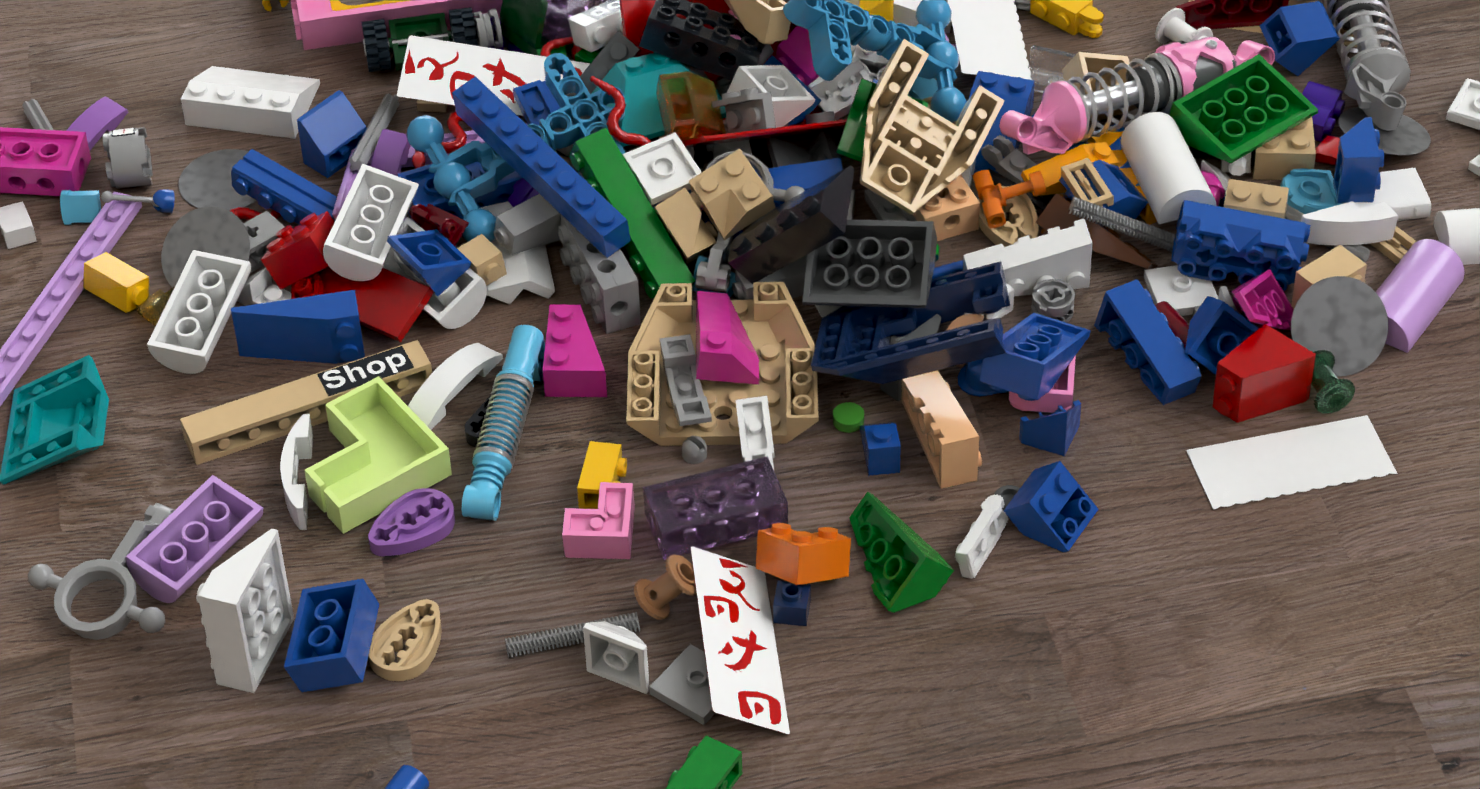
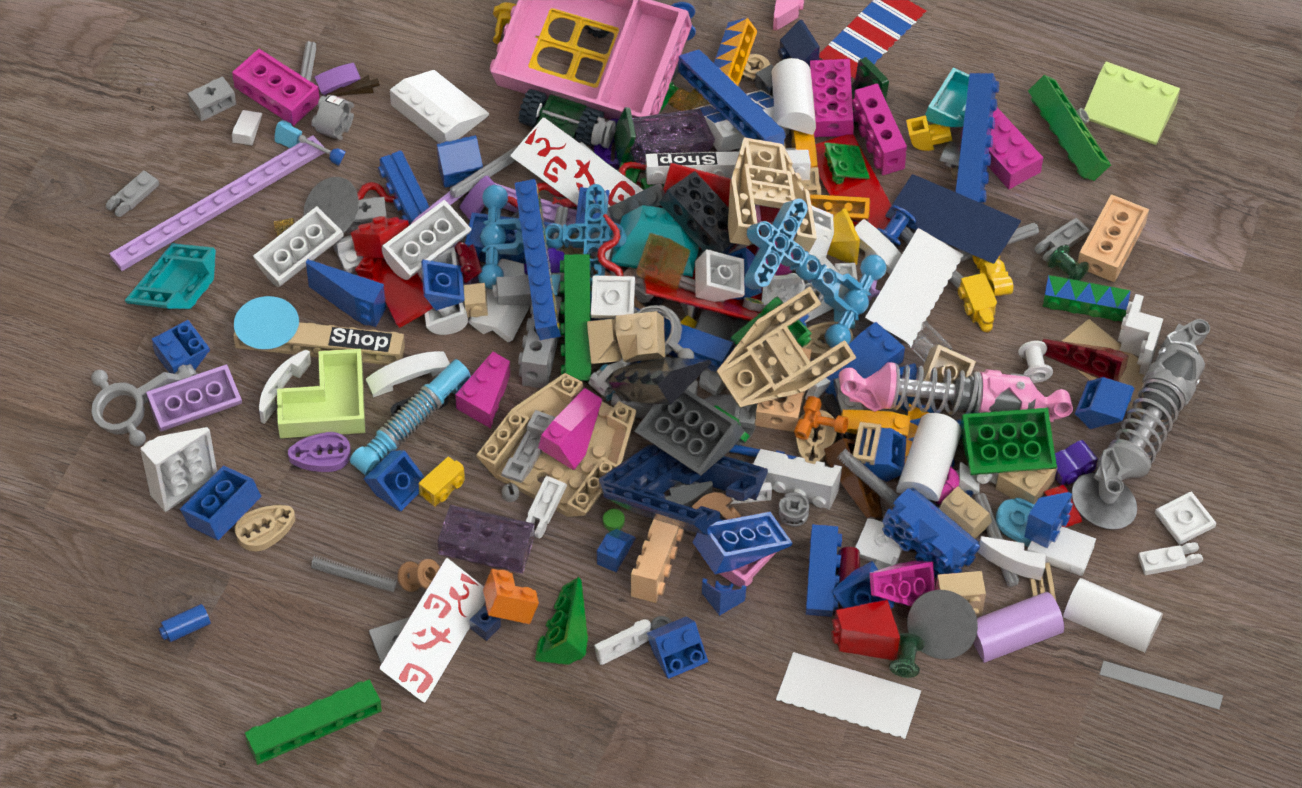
camera: 30 degrees right, 10 degrees up
yellow brick [83,252,149,313] -> none
flat silver sticker [179,149,257,211] -> none
bright pink panel [562,482,635,559] -> none
white slope [583,621,649,694] -> none
light grey bracket [712,88,776,133] -> none
none -> blue slope [152,320,210,374]
none -> medium azure sticker [234,296,299,349]
none -> dark brown piece [326,75,380,96]
none -> blue slope [364,450,425,511]

